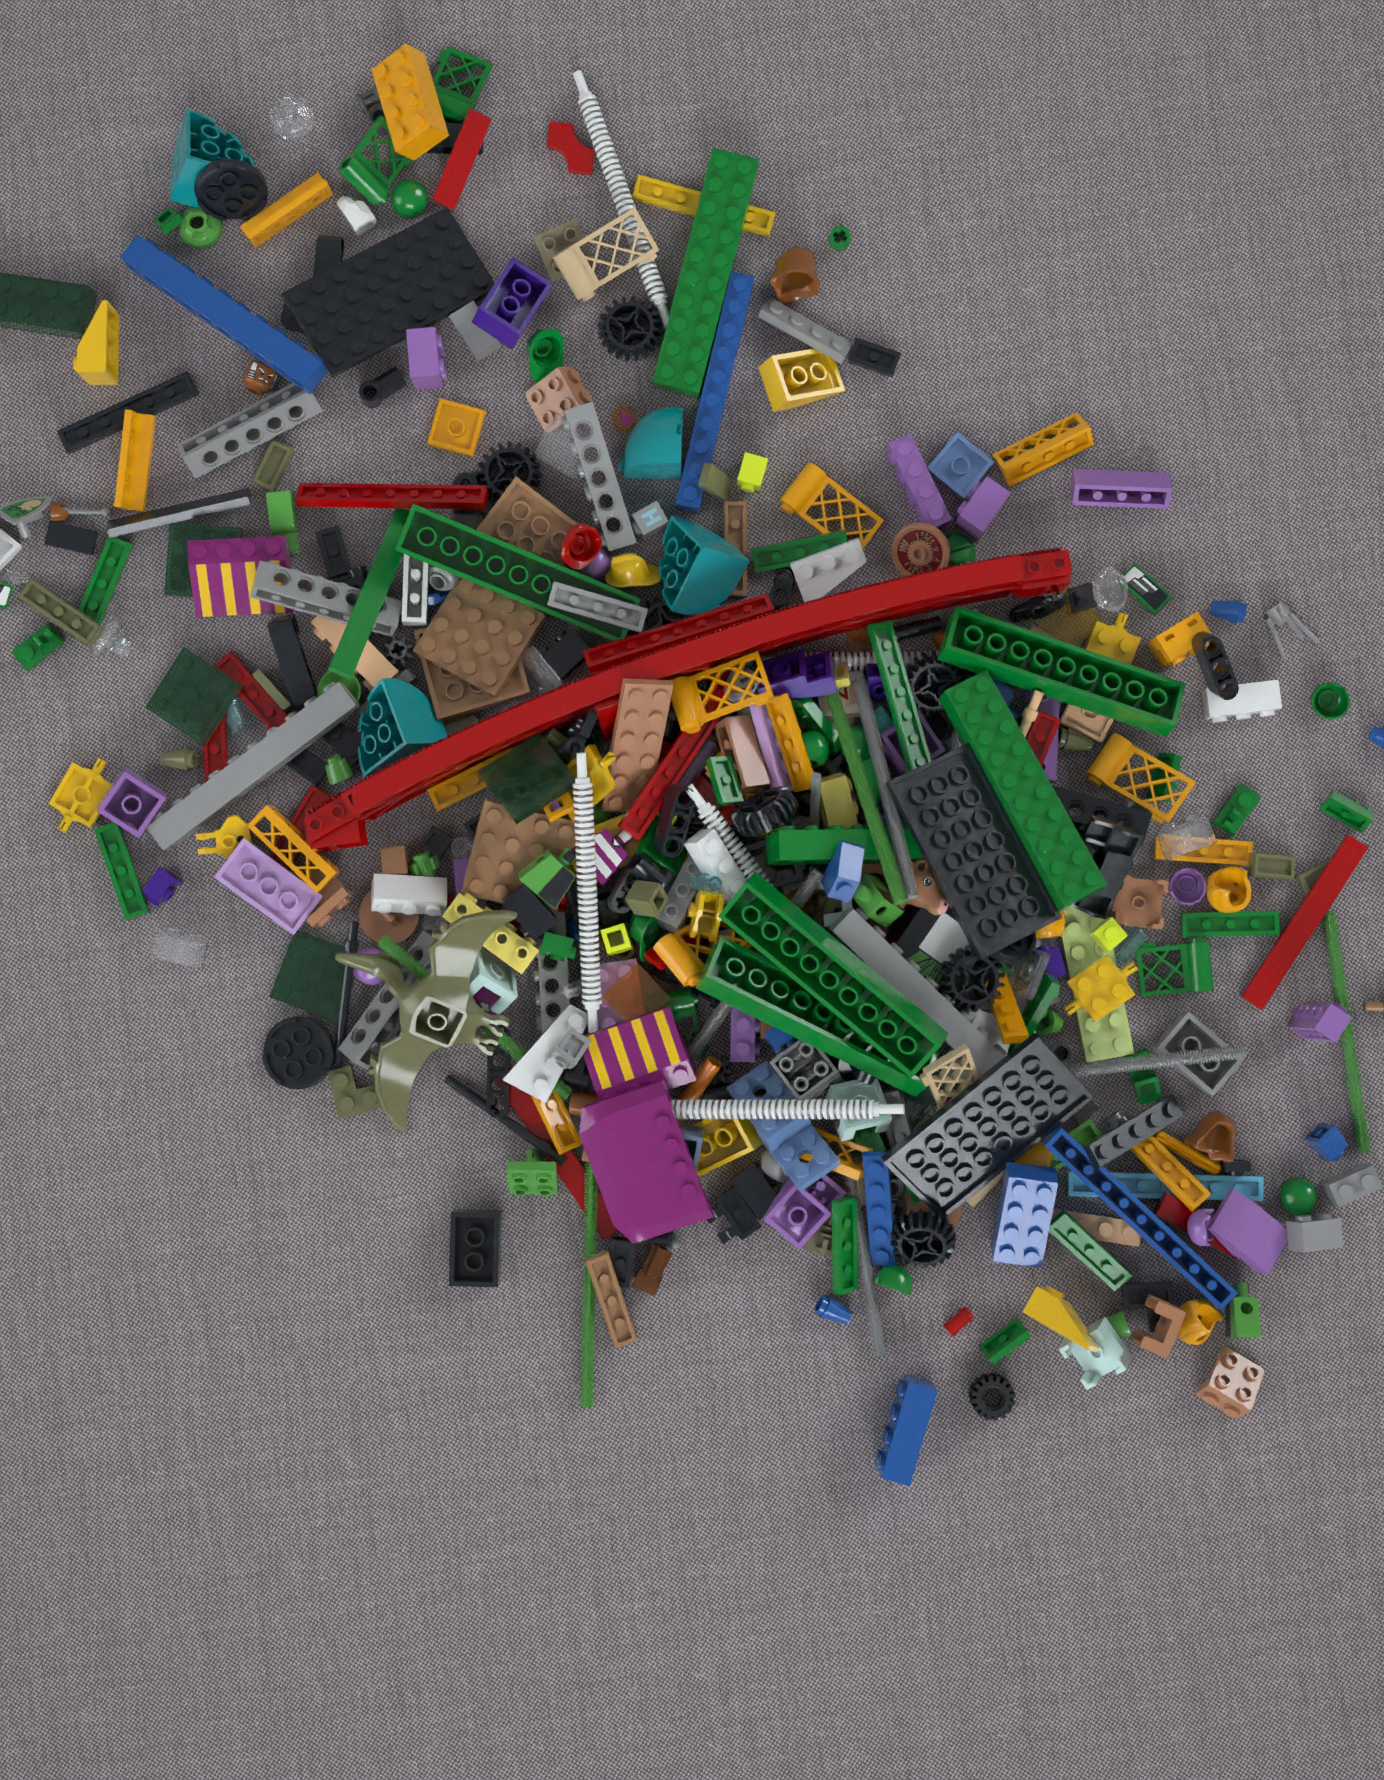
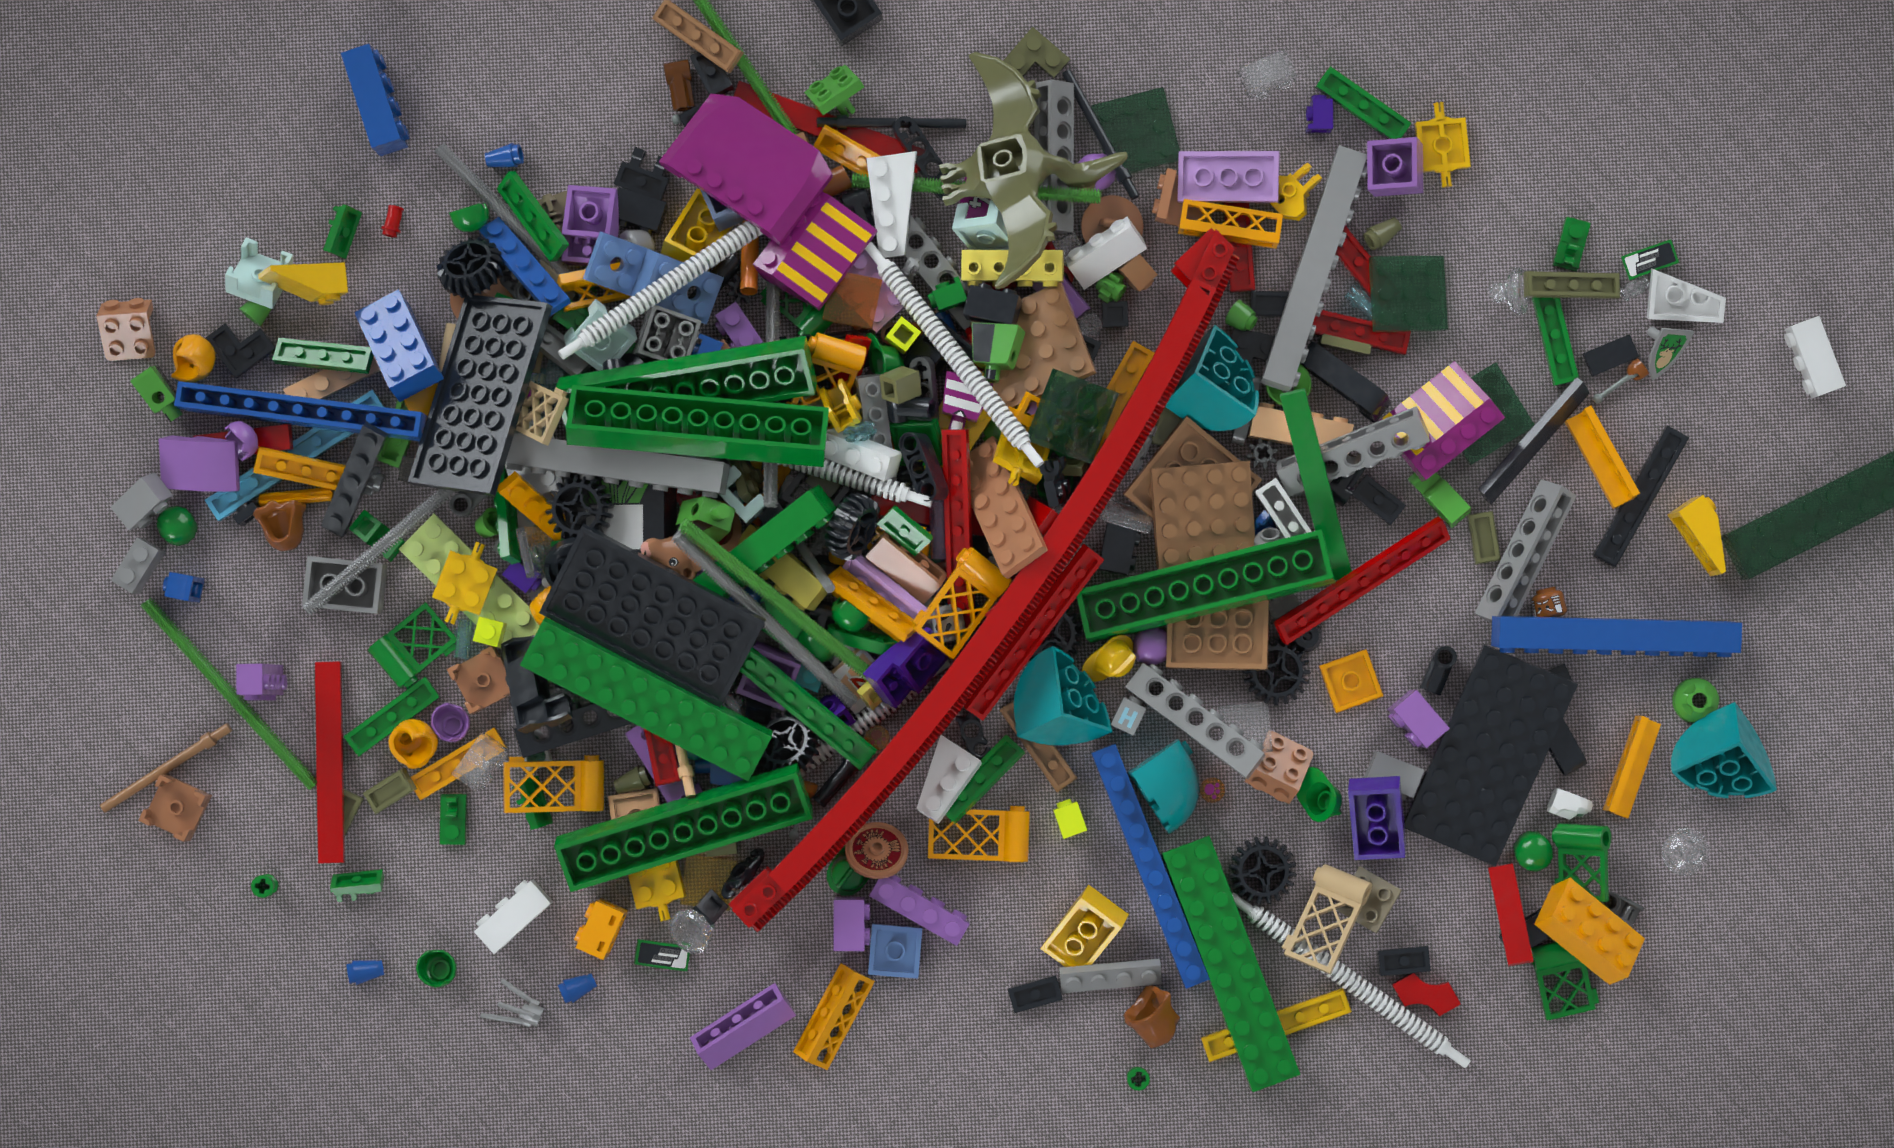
camera: 140 degrees right, 0 degrees up
green tile [153,206,183,235] -> none
black tile [194,159,268,221] -> none
black tile [262,1017,335,1089] -> none
light grey plate [547,581,648,632] -> none
light grey bracket [551,1027,591,1069] -> none
red hat [561,523,602,570] -> none
olive tile [698,463,733,501] -> none
slope [821,840,864,903] -> none
black tyre [969,1373,1015,1421] -> none
nougat panel [1130,1294,1186,1359] -> none
black beam [1192,631,1239,700] -> none
none -> black plate [1377,946,1431,976]

